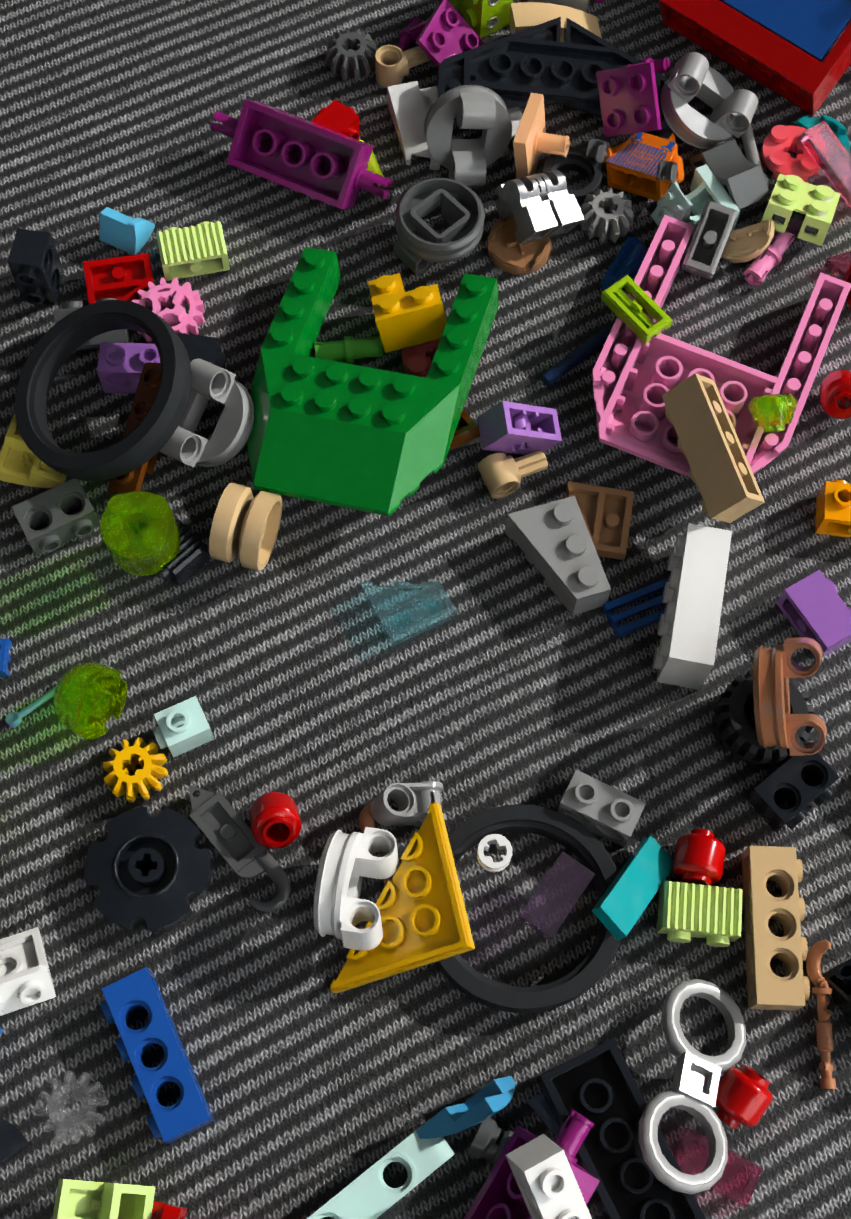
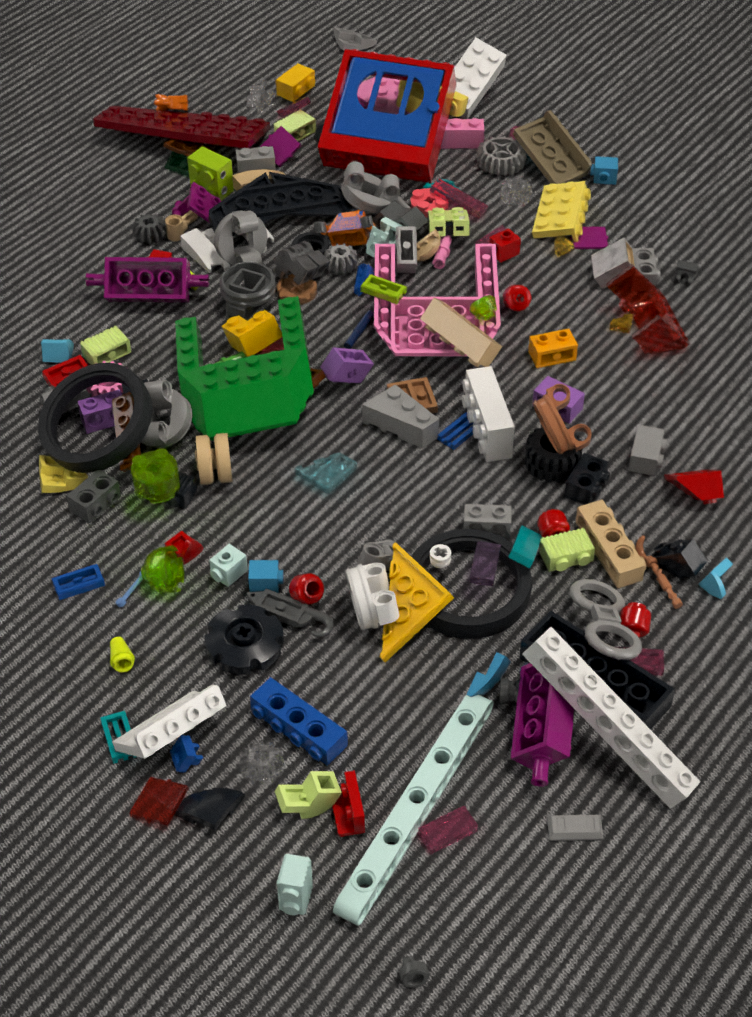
camera: 20 degrees left, 20 degrees down
black brick [7,228,64,305] -> none
yellow gear [103,737,168,803] -> none
tan axle [477,450,548,499] -> none
light nougat tile [513,93,570,180] -> none
magenta plate [596,58,671,137] -> none
none -> red tile [164,531,203,565]
none -> dark azure brick [248,560,284,593]

